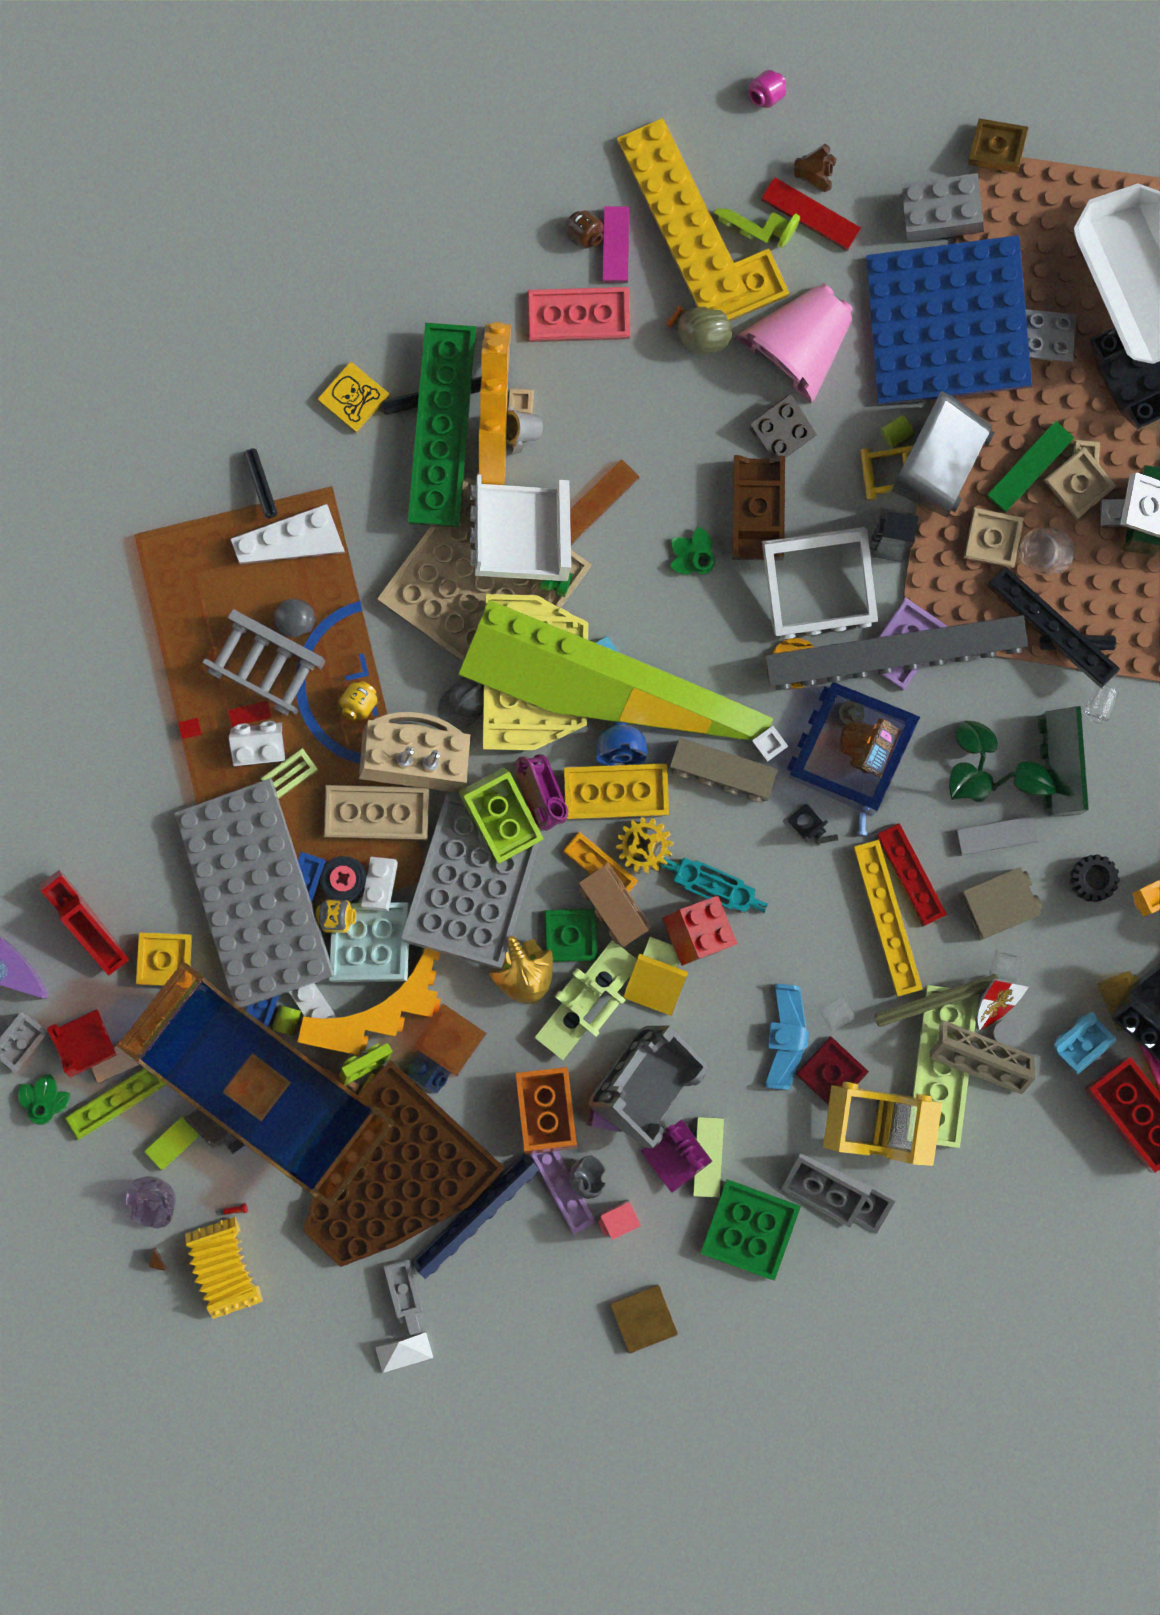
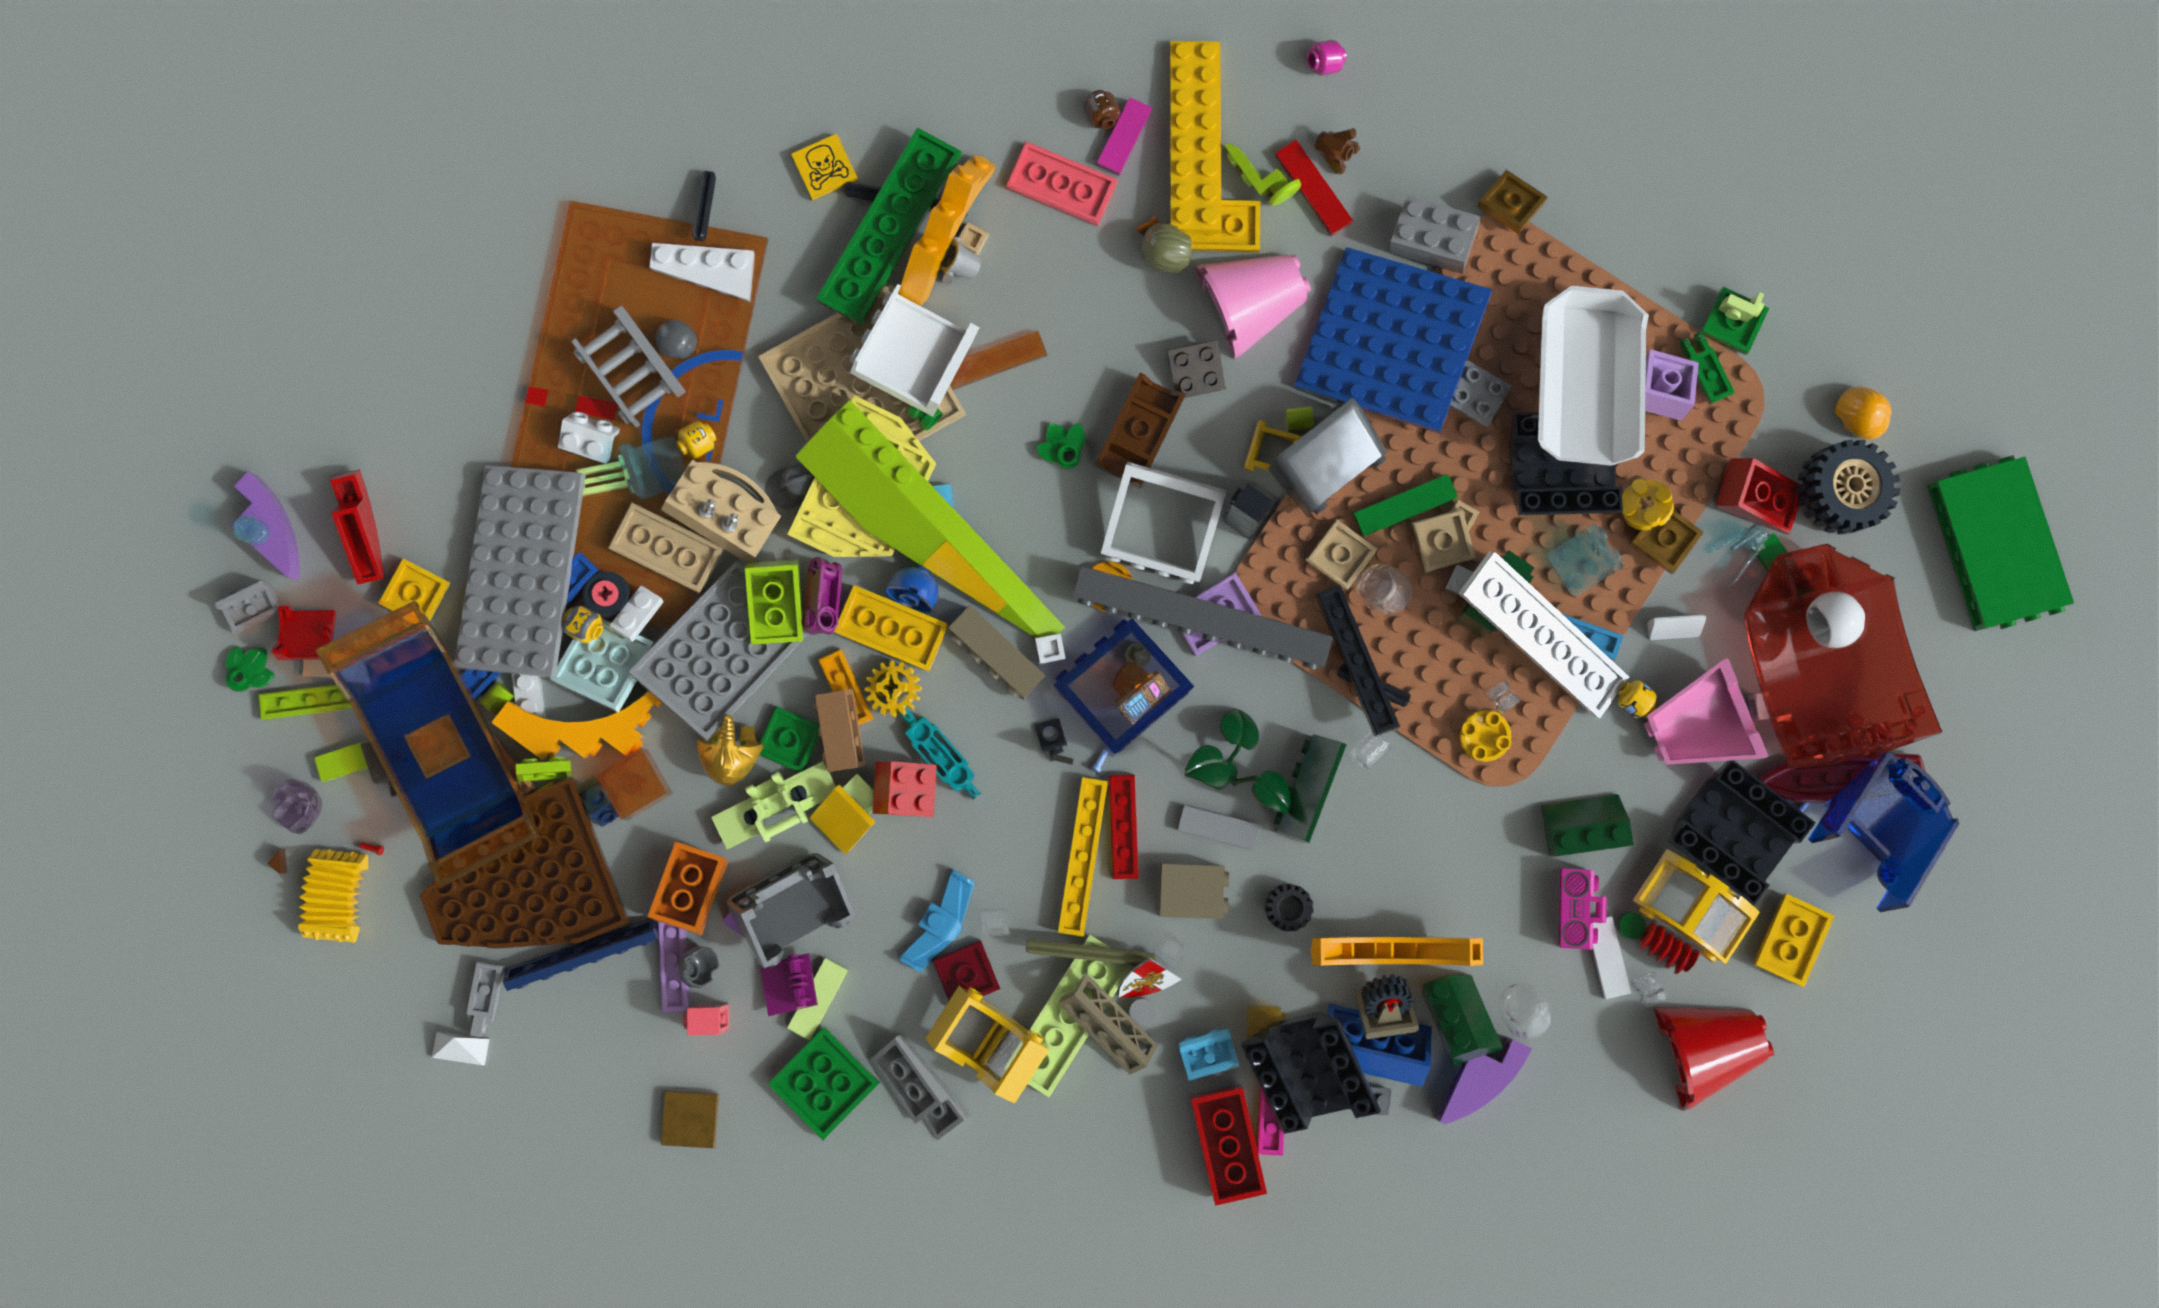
camera: 20 degrees right, 0 degrees up
none -> clear light blue bracket [618,436,686,500]

